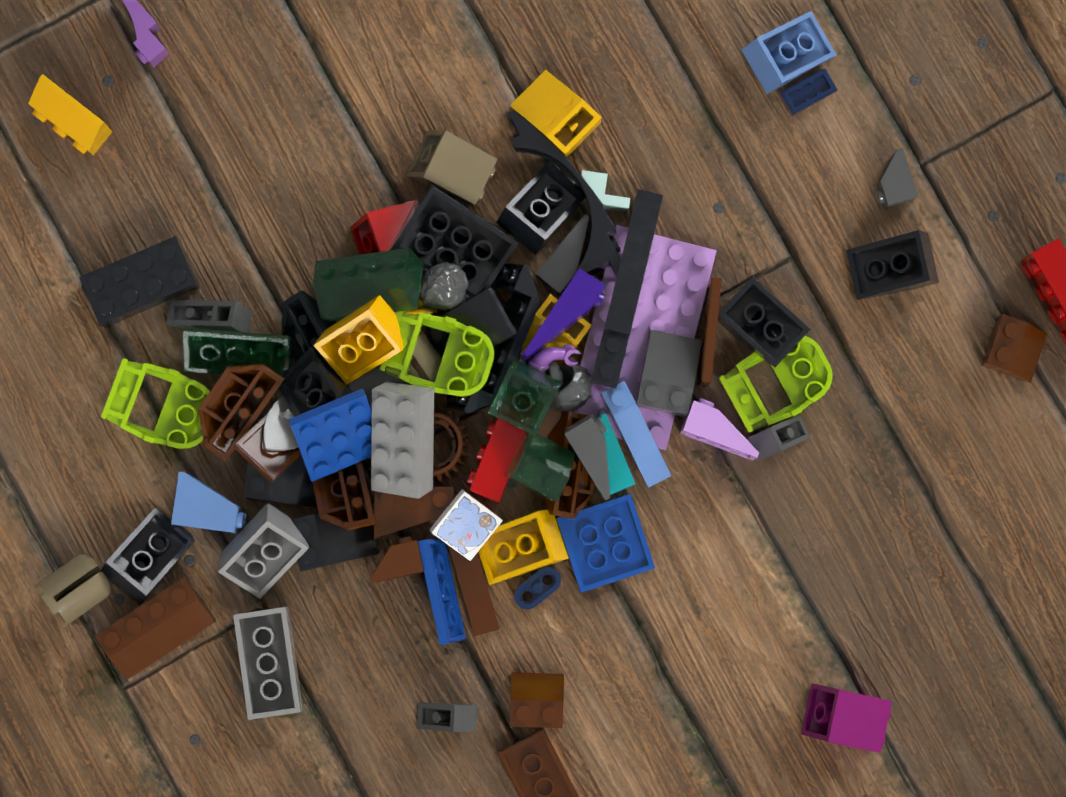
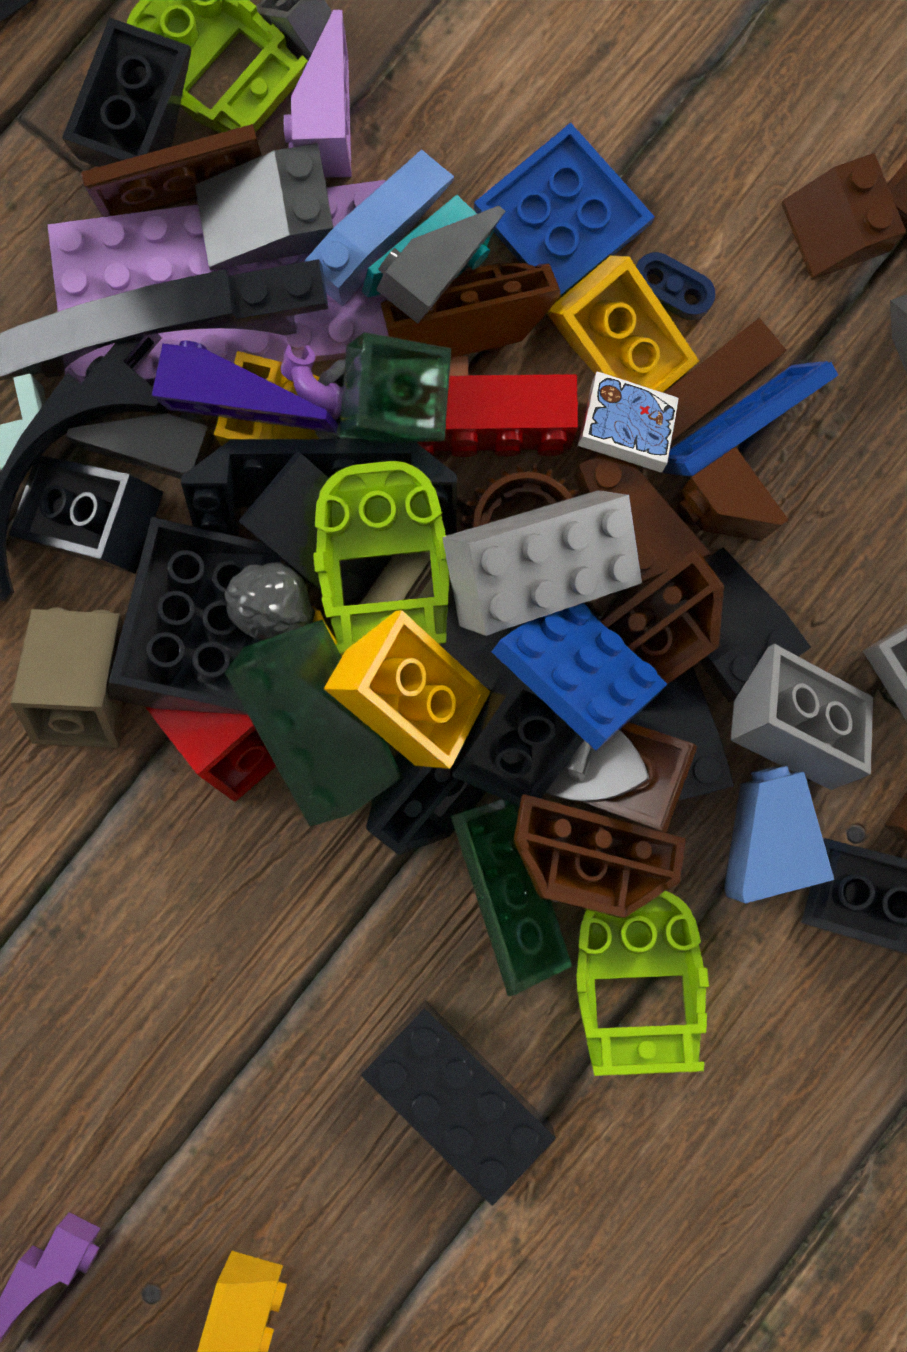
camera: 110 degrees left, 0 degrees up
dark grey slope [166,300,252,336] -> none
clear green slope [505,429,576,501] -> none
dark grey hair [546,364,593,413] -> none

